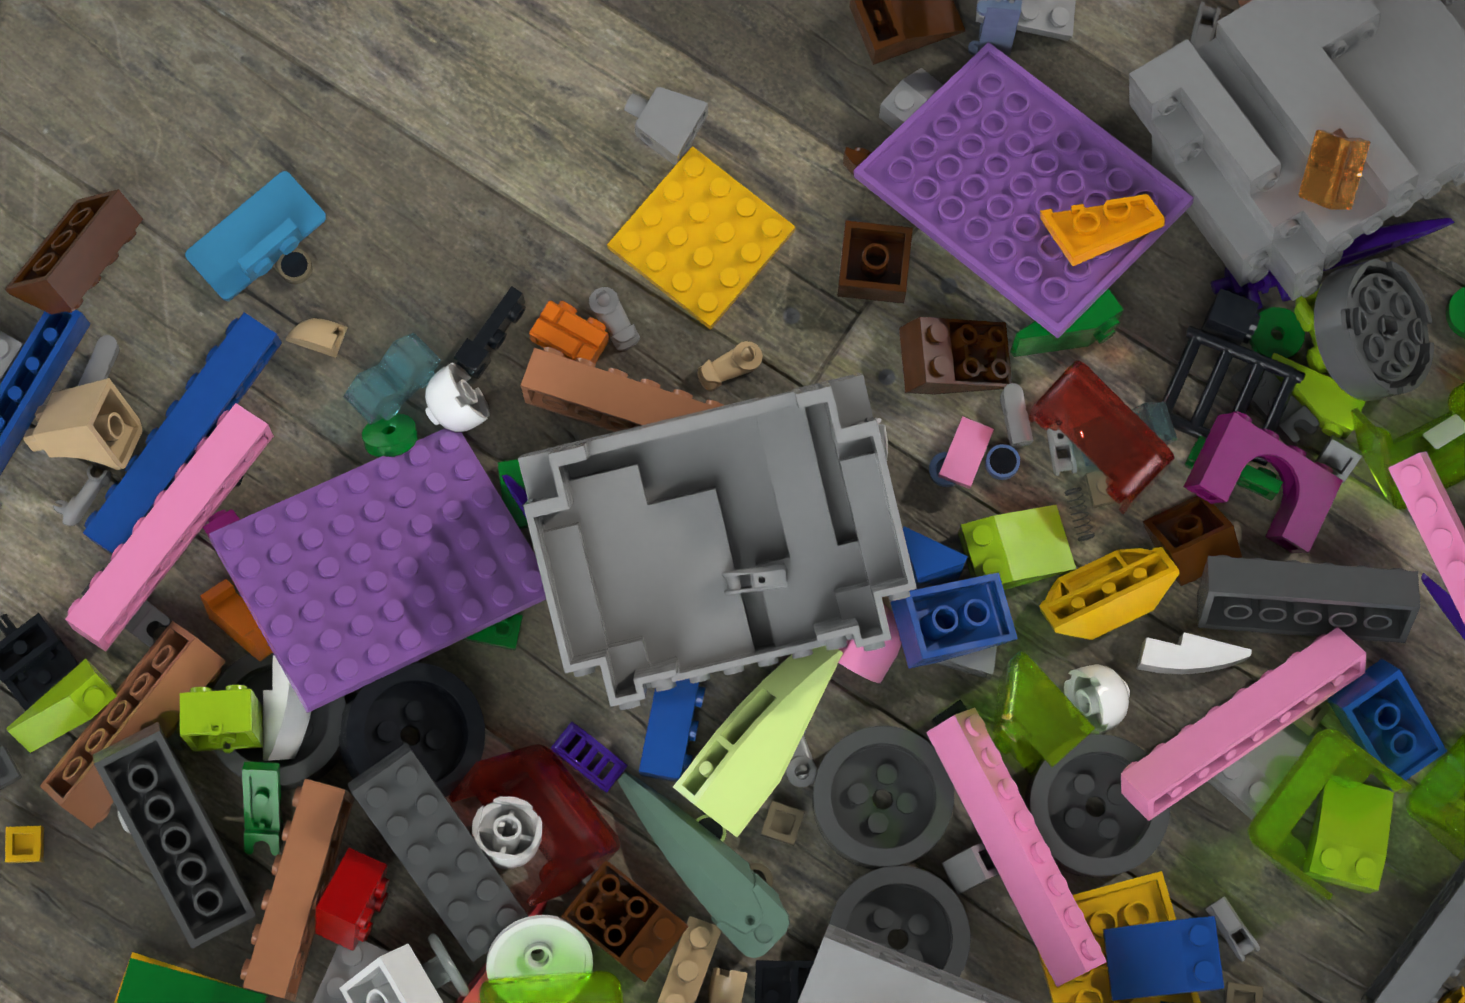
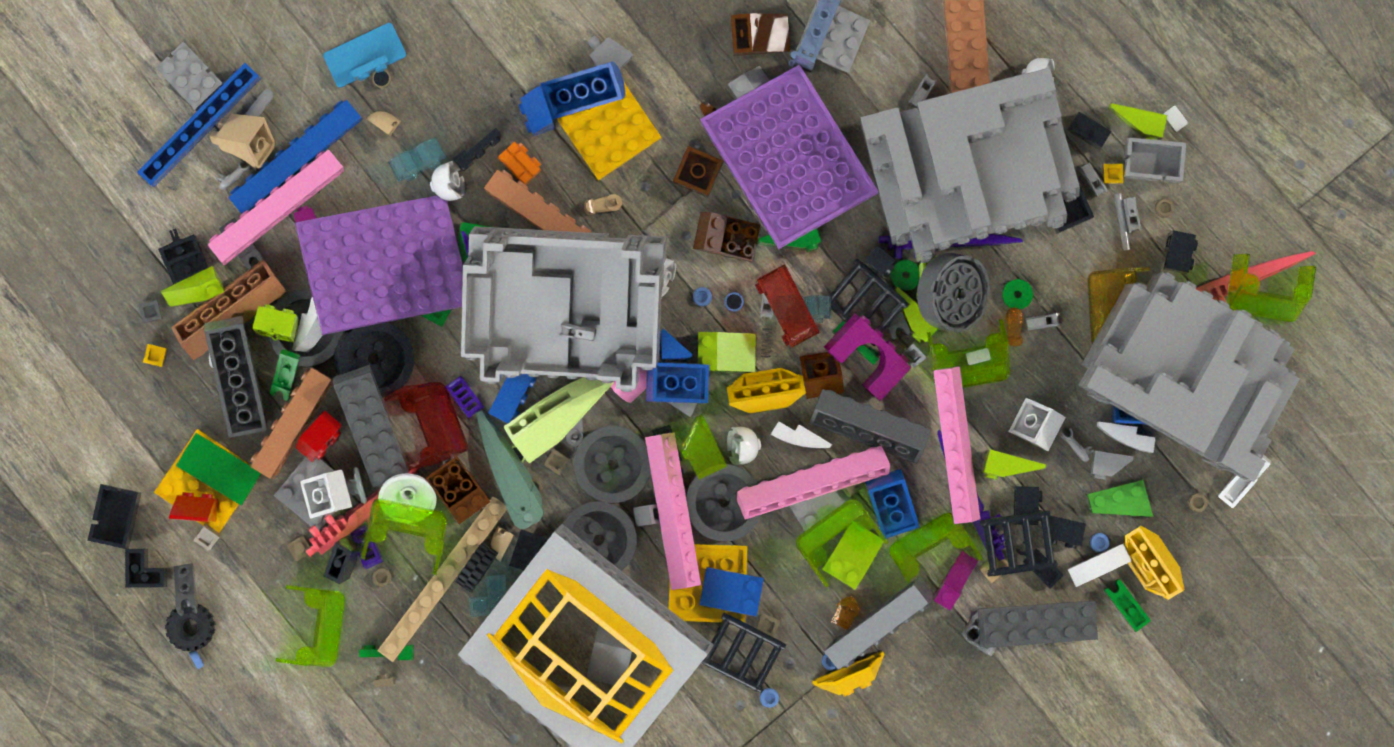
camera: 10 degrees right, 10 degrees up
reddish brown slope [5,189,143,315] -> none
orange leg [200,579,273,661] -> none
green piece [362,413,418,457] -> none
white cylinder [472,797,542,869] -> none
light grey piece [589,287,640,351] -> none
bright pink slope [938,416,994,489] -> none
light grey bar [1000,383,1034,448] -> none
light orange wing [1040,194,1165,266] -> none
light grey bar [1205,896,1260,962] -> none
clear orange panel [1298,130,1371,210] -> none
none -> blue slope [518,86,555,136]
none -> blue brick [540,61,625,120]
none -> clear orange tile [831,597,859,630]

